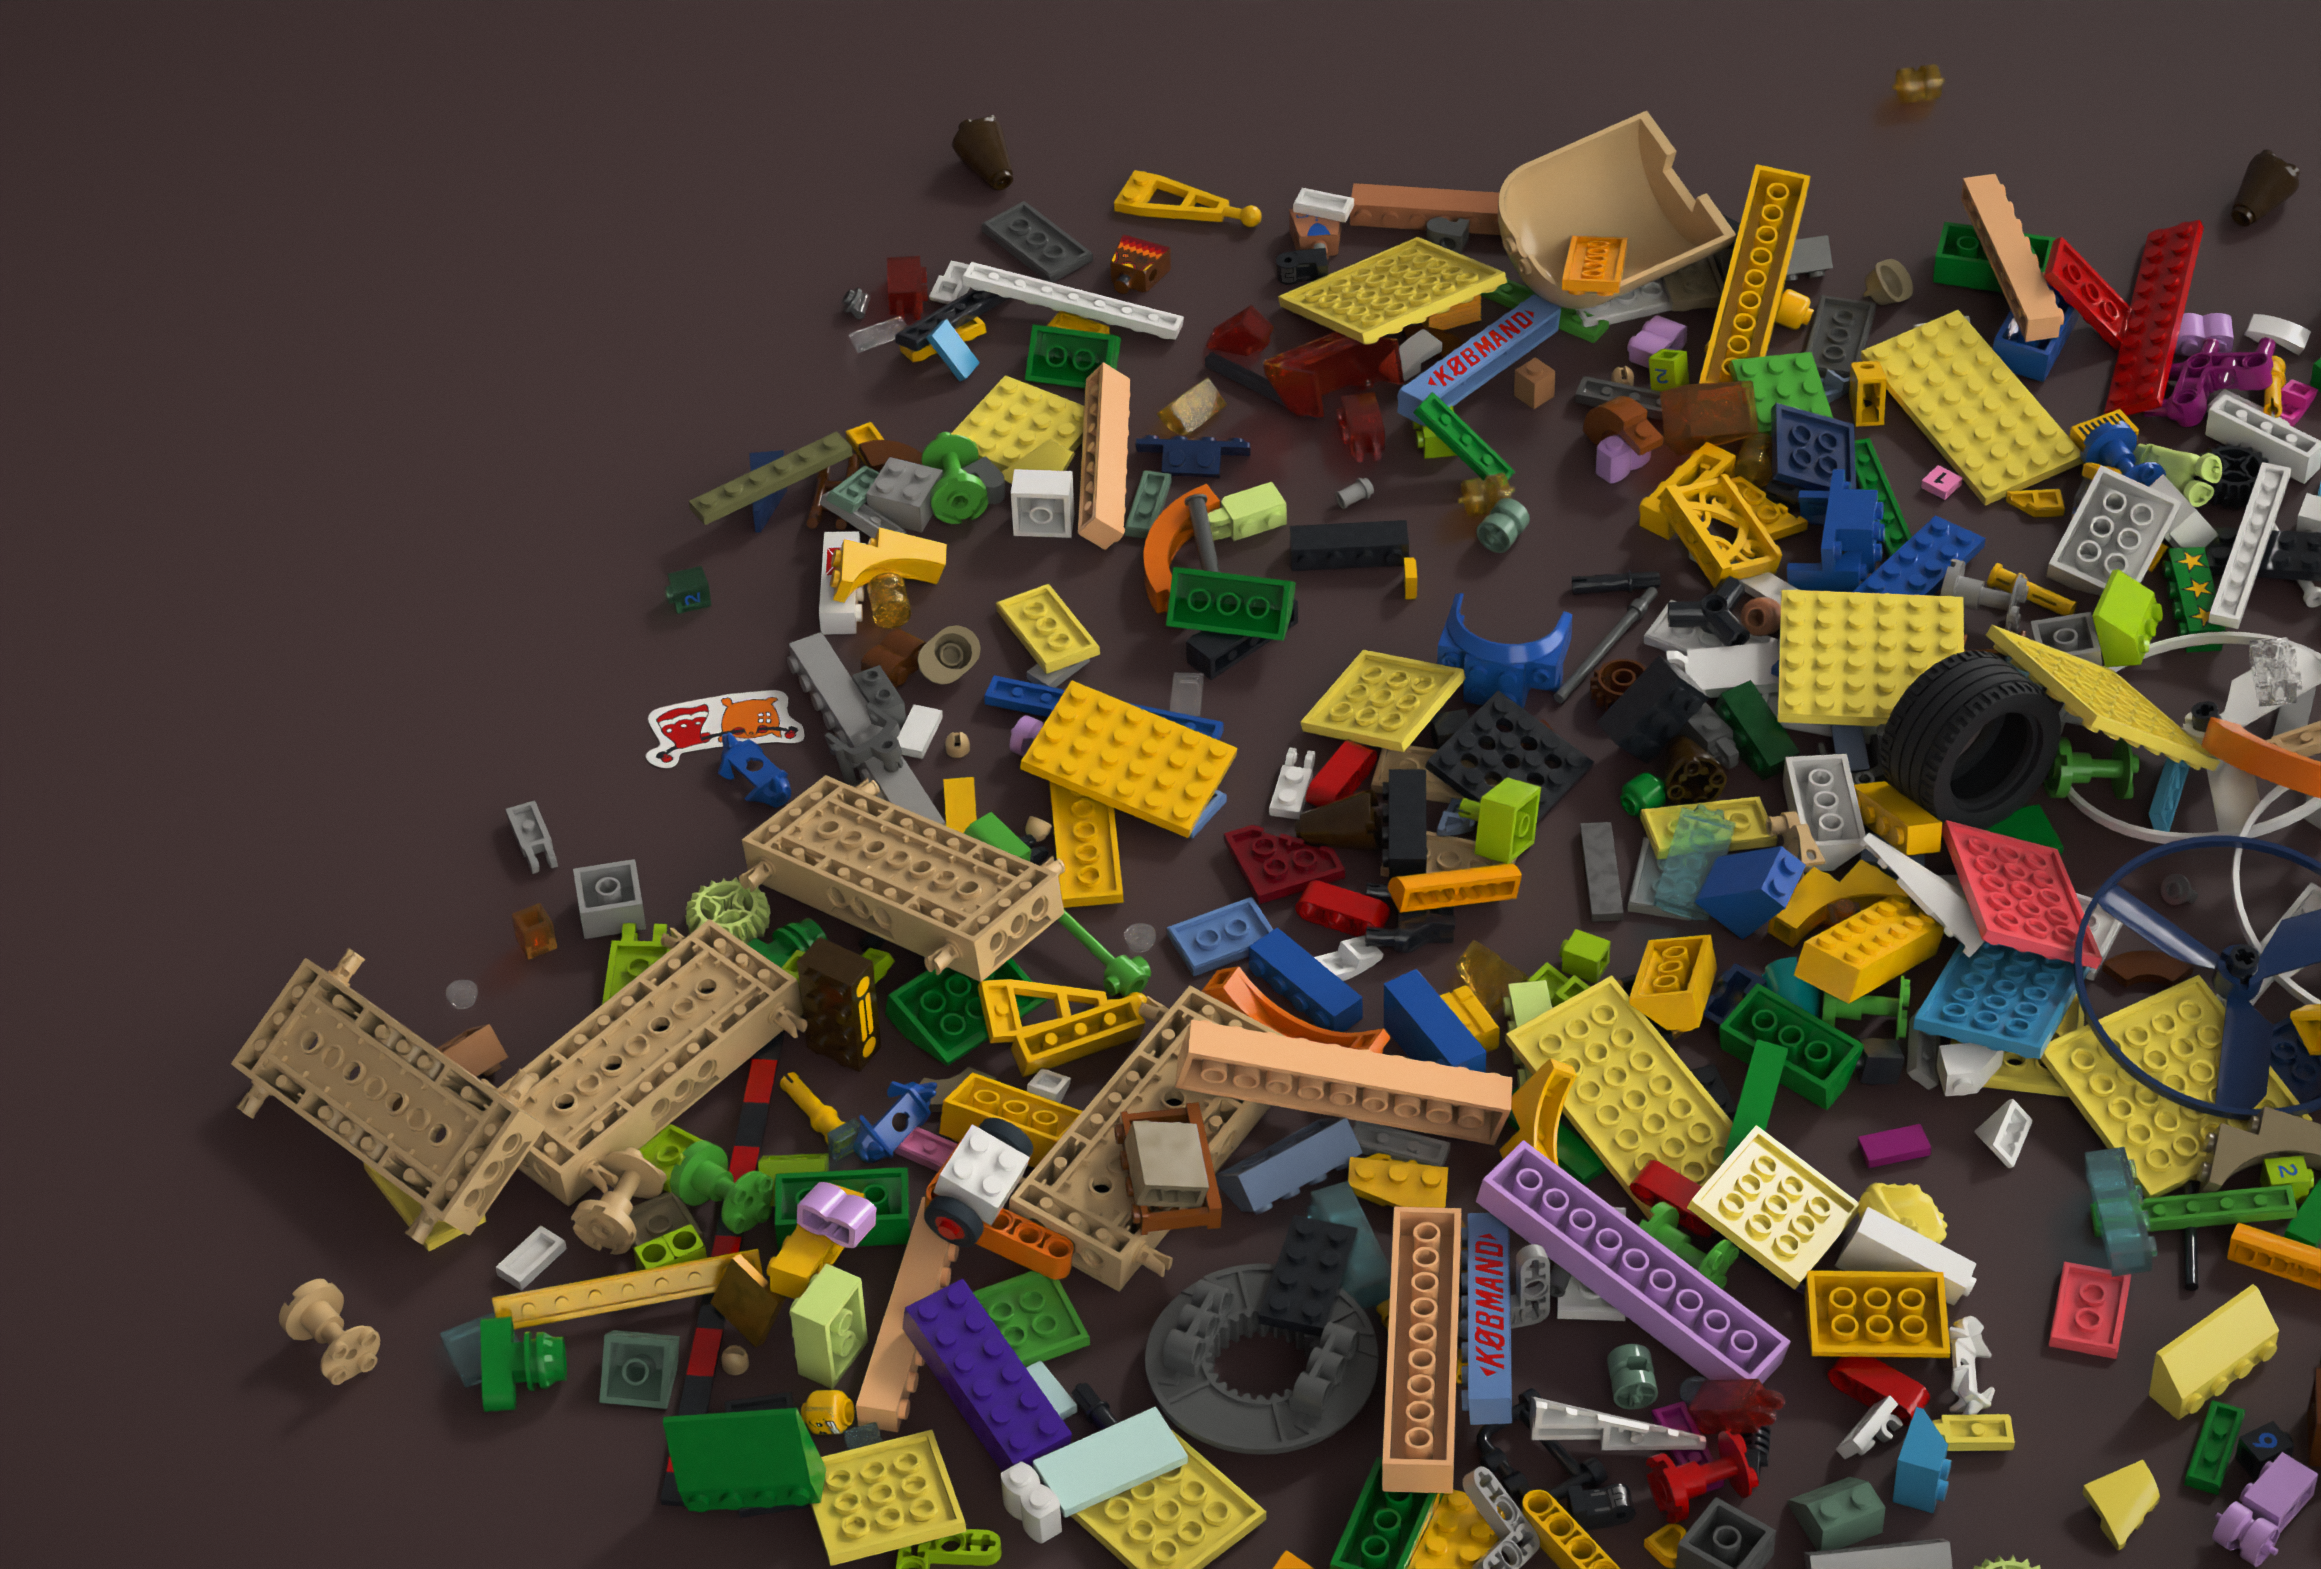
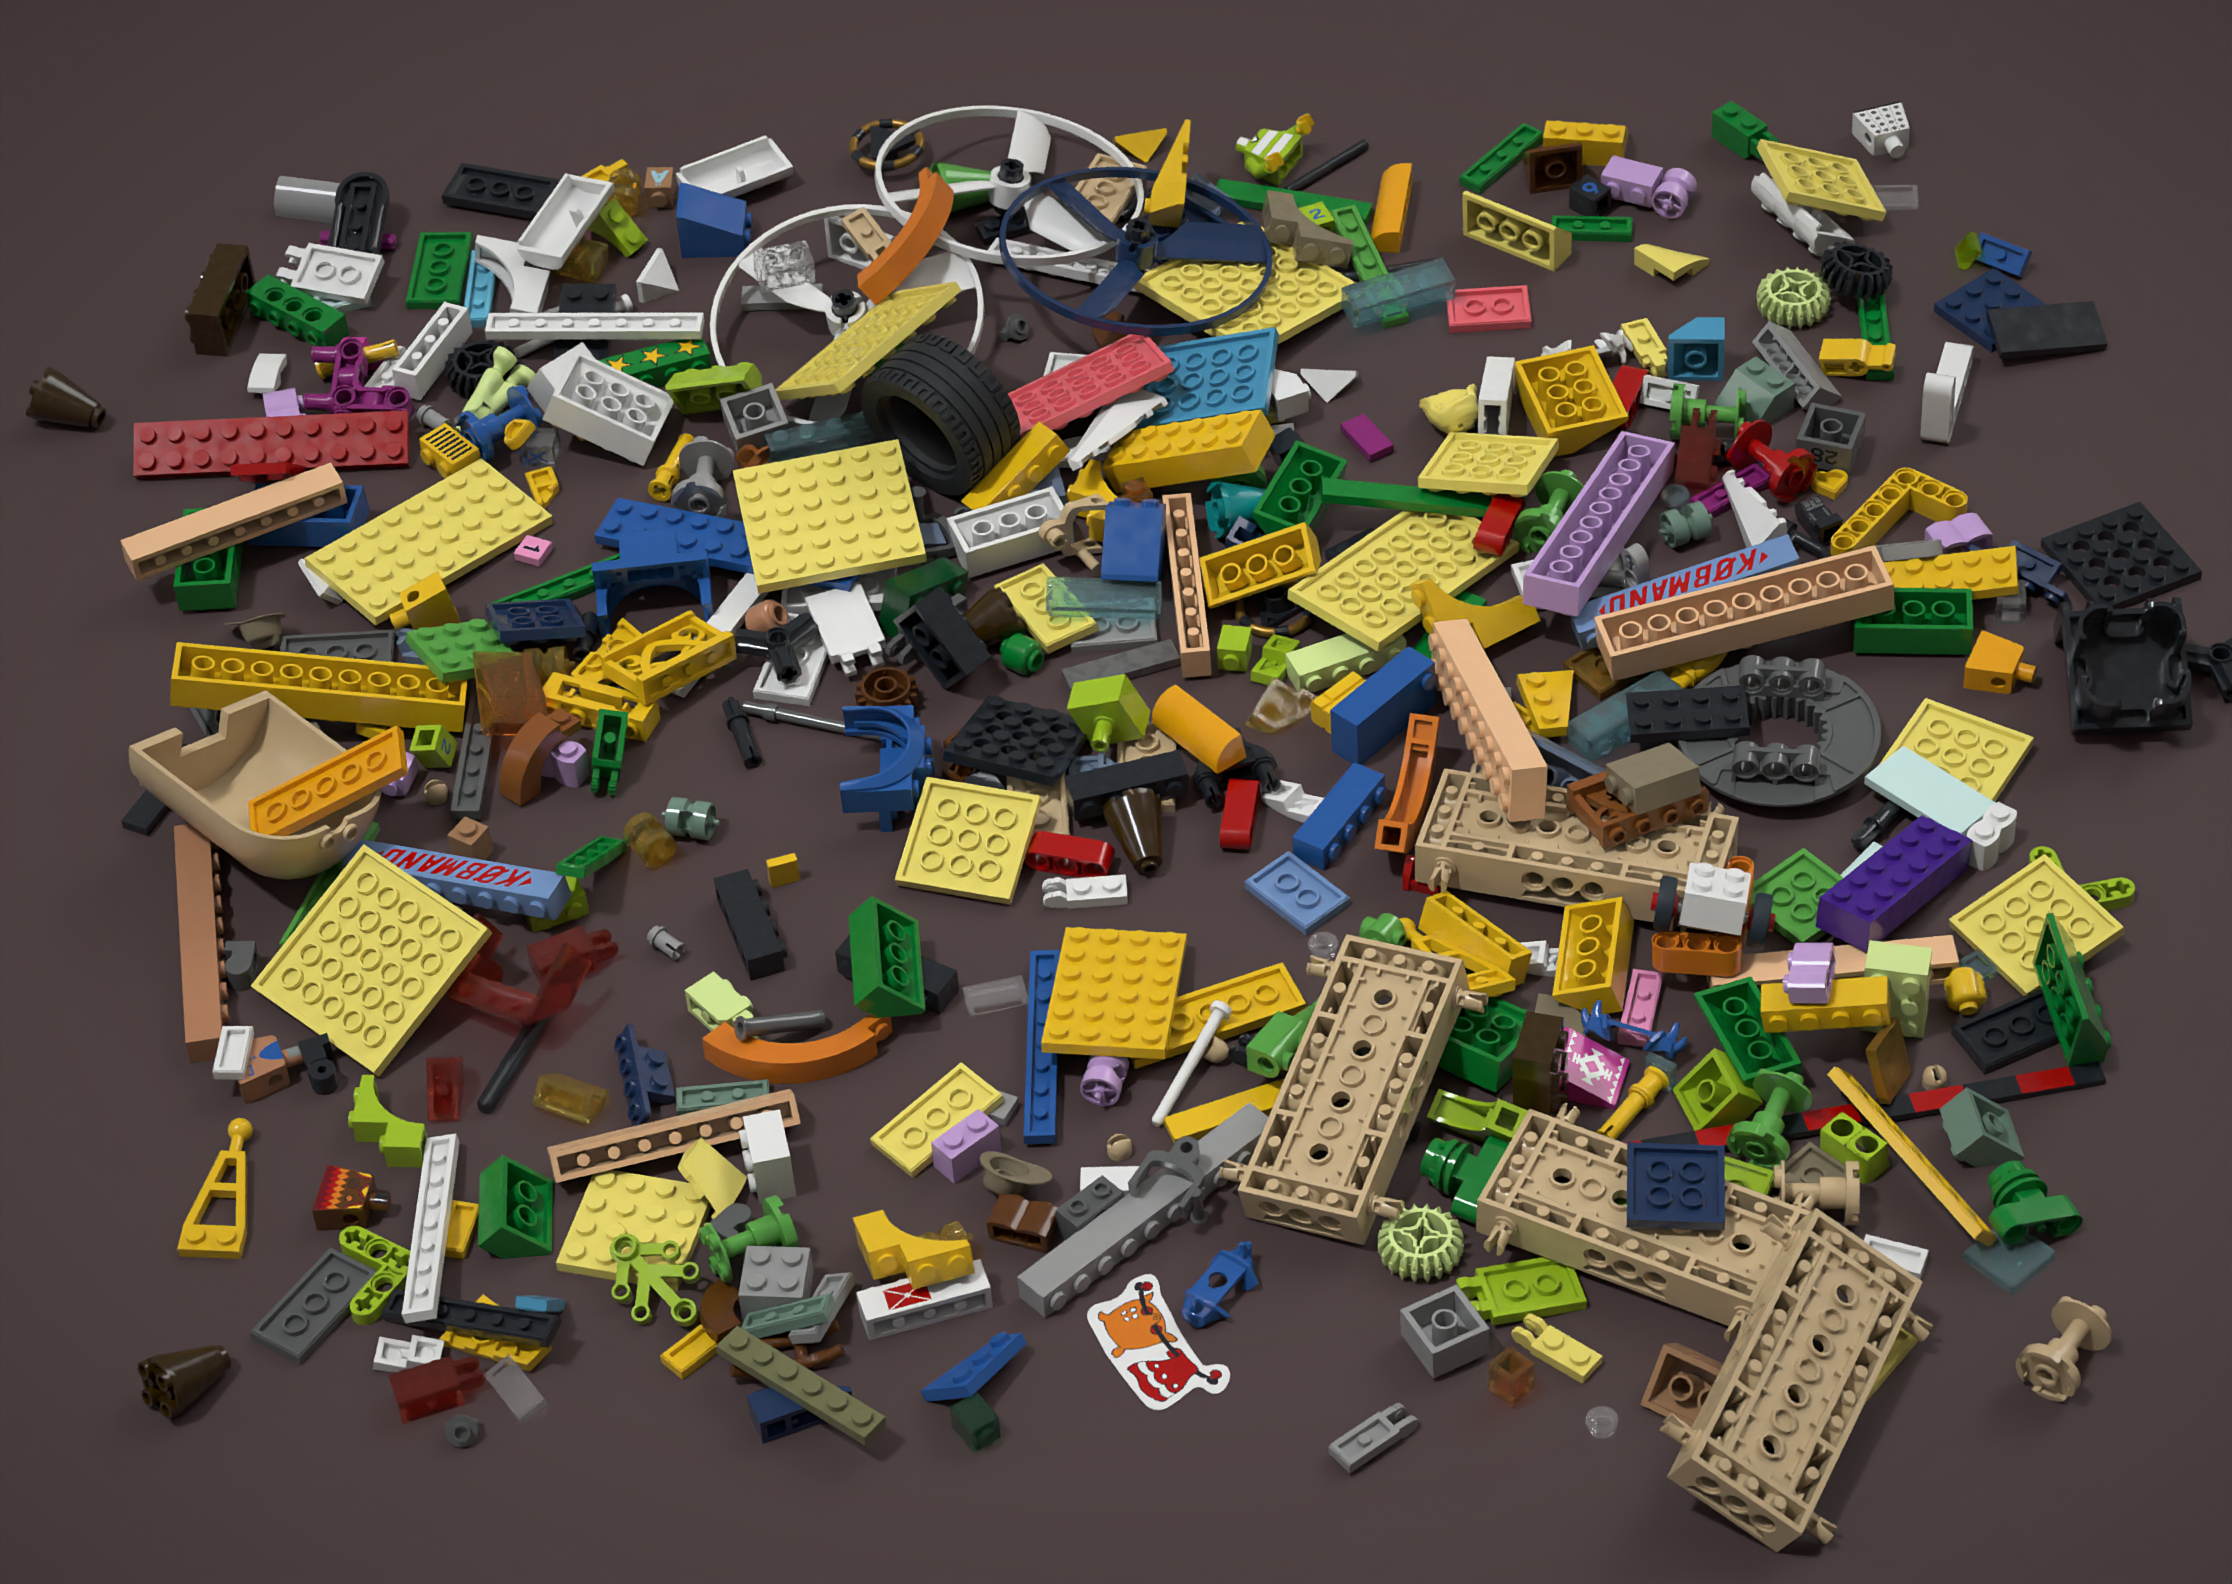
camera: 105 degrees left, 0 degrees up
dark red plate [1224,825,1345,904] -> none
none -> lime beam [339,1226,410,1325]
none -> lime arch [348,1075,428,1168]
none -> light grey pin [416,405,452,429]
none -> green hinge [590,709,628,795]
none -> lime plant [610,1234,701,1327]
none -> blue wing [921,1332,1027,1402]
none -> lavender brick [931,1109,1002,1184]
none -> white bar [1152,1000,1232,1127]
none -> light nougat brick [1162,493,1212,678]
none -> light yellow hinge [1511,1313,1603,1384]
none -> dark pink slope [1564,1027,1630,1110]
none -> dark blue plate [1627,1142,1725,1231]
none -> bright green piece [1669,383,1747,440]

